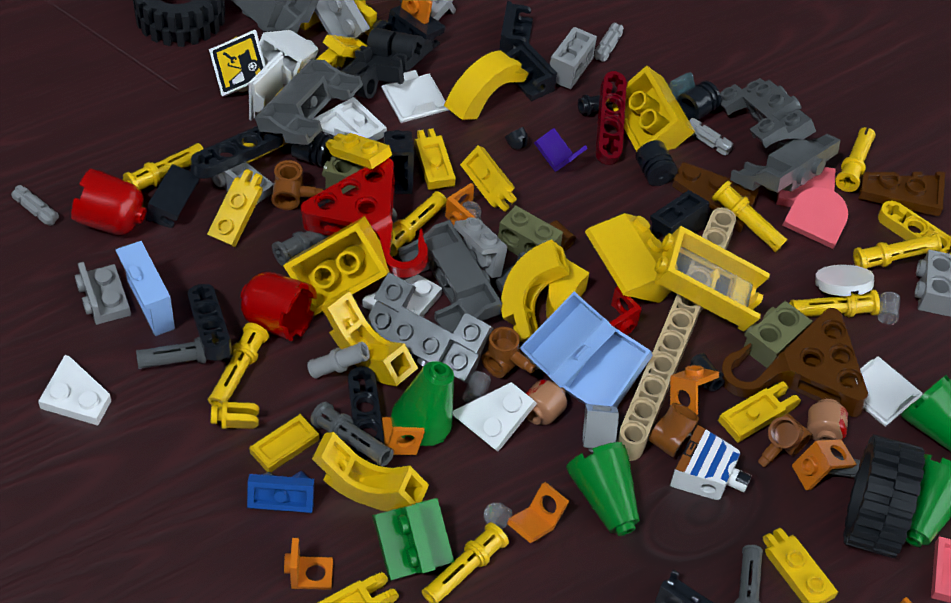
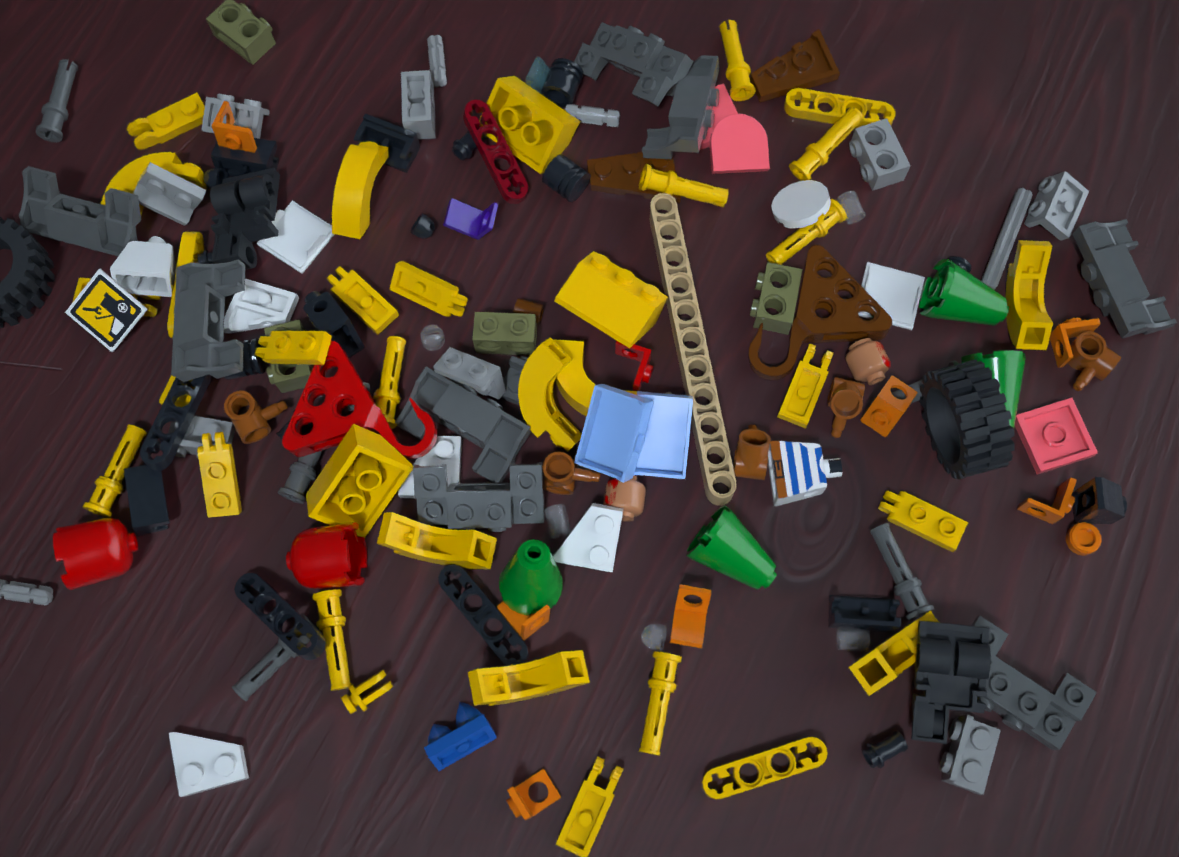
camera: 25 degrees left, 20 degrees up
light grey bracket [75,262,131,325] -> none
light blue container [115,241,175,336] -> none
white piece [249,51,292,121] -> none
yellow tile [249,414,319,473] -> none
light grey pin [308,341,370,379] -> none
dark grey pin [311,402,394,467] -> none
yellow tile [323,34,367,58] -> none
green bracket [372,498,454,580] -> none
orange bracket [445,183,476,226] -> none
black hinge [499,1,533,54] -> none
light grey brick [582,404,619,452] -> none
black hinge [650,190,709,239] -> none
yellow door [654,226,770,332] -> none
orange bracket [670,365,719,415] -> none
black pin [690,353,725,391] -> none

